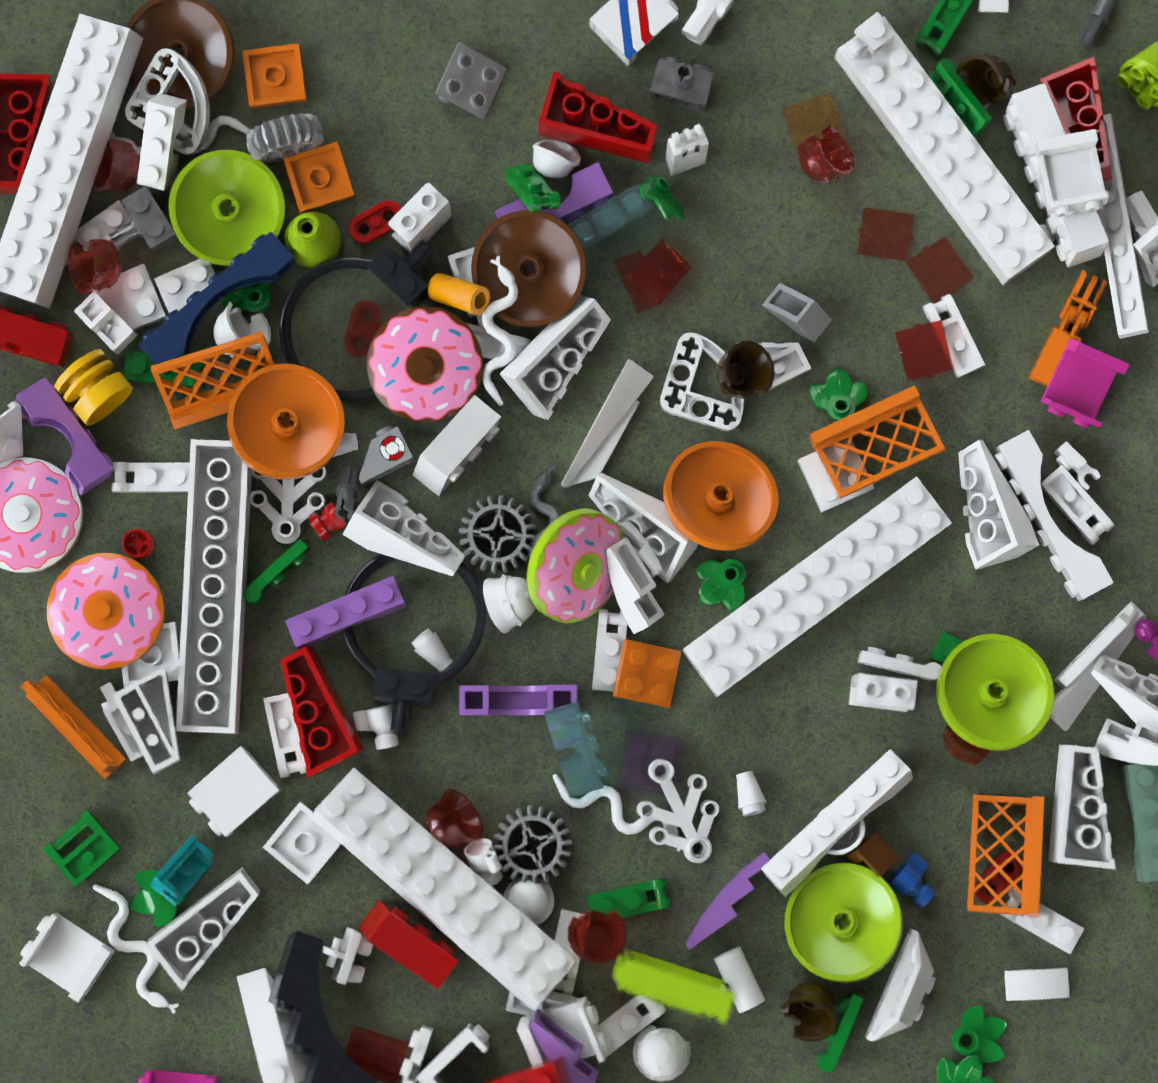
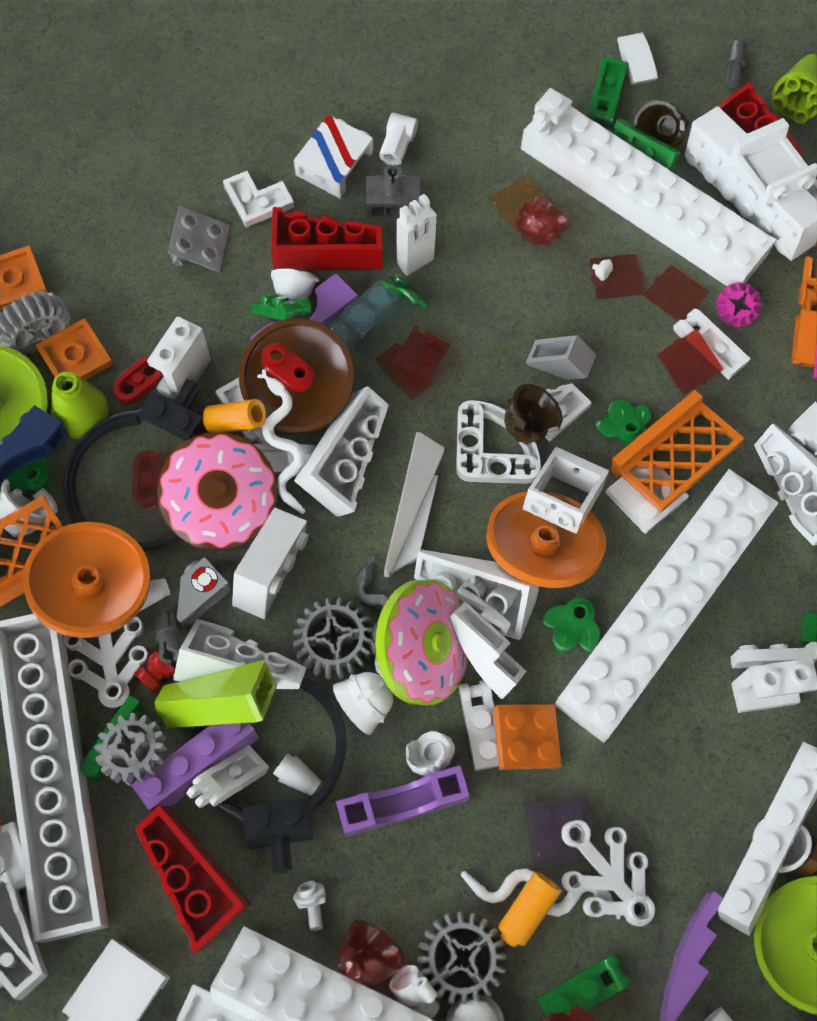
camera: 20 degrees left, 15 degrees down
white plate [263,693,306,778] -> none
white piece [353,704,399,750] -> none
clear light blue arch [544,701,606,798] -> none
white cone [736,771,767,816] -> none
none -> light grey gear [94,713,167,785]
none -> lime slope [155,660,277,728]
none -> white hinge [187,745,269,808]
none -> white plate [223,171,294,228]
none -> red plate [261,343,314,392]
none -> white plate [293,881,326,931]
none -> white hair [406,731,455,777]
none -> light orange brick [498,871,562,948]
none -> white window [523,447,609,534]
none -> white rock [592,259,613,281]
none -> dark pink gear [716,282,762,327]

